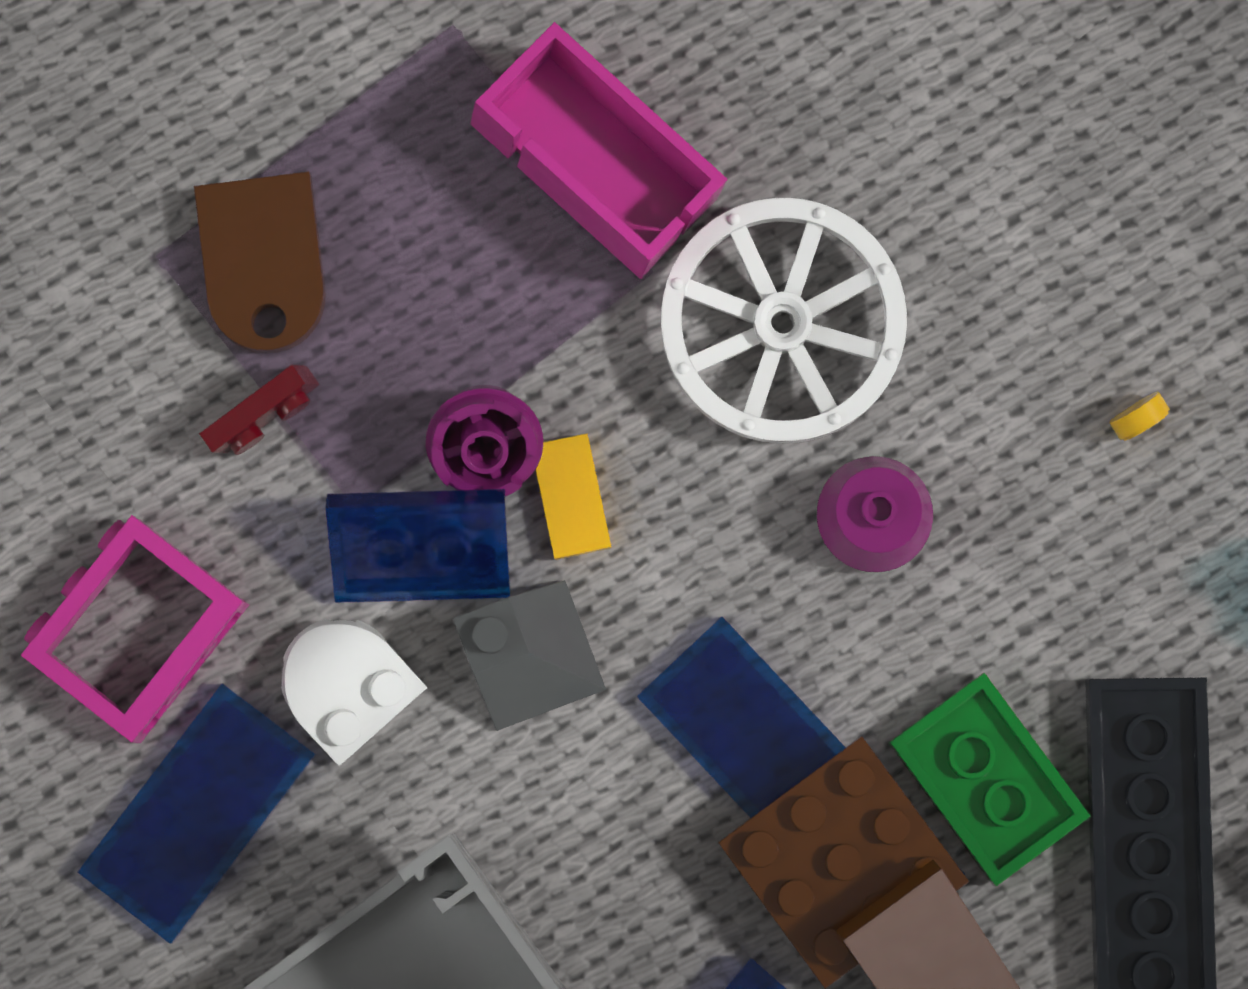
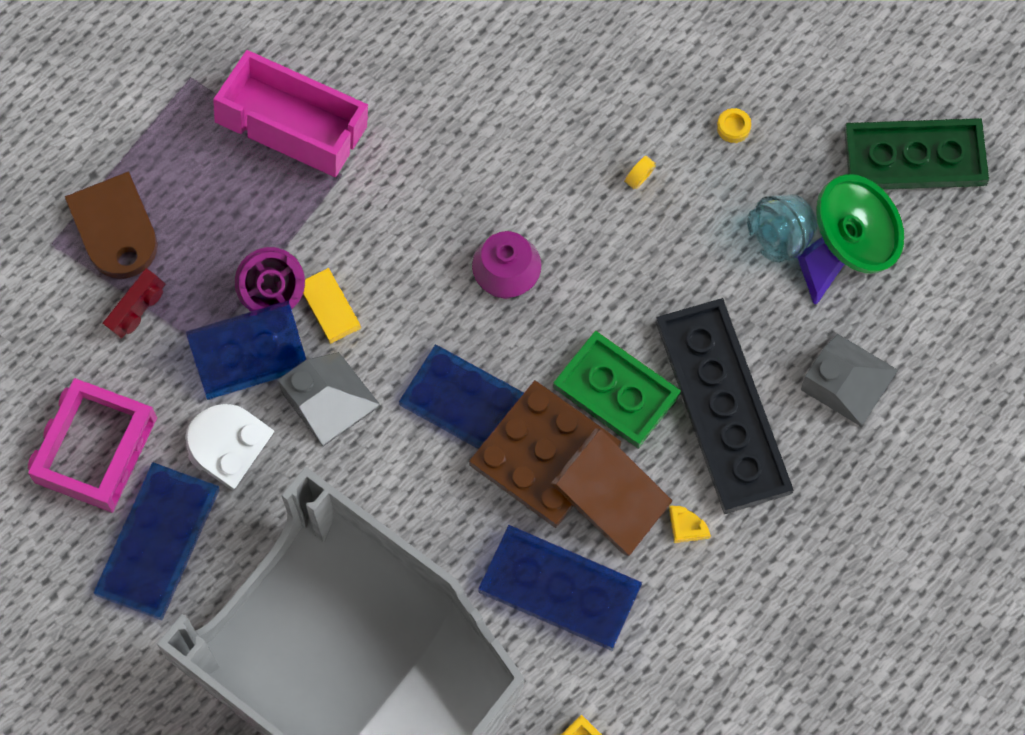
camera: 15 degrees left, 15 degrees down
white wheel [661,198,907,443] -> none

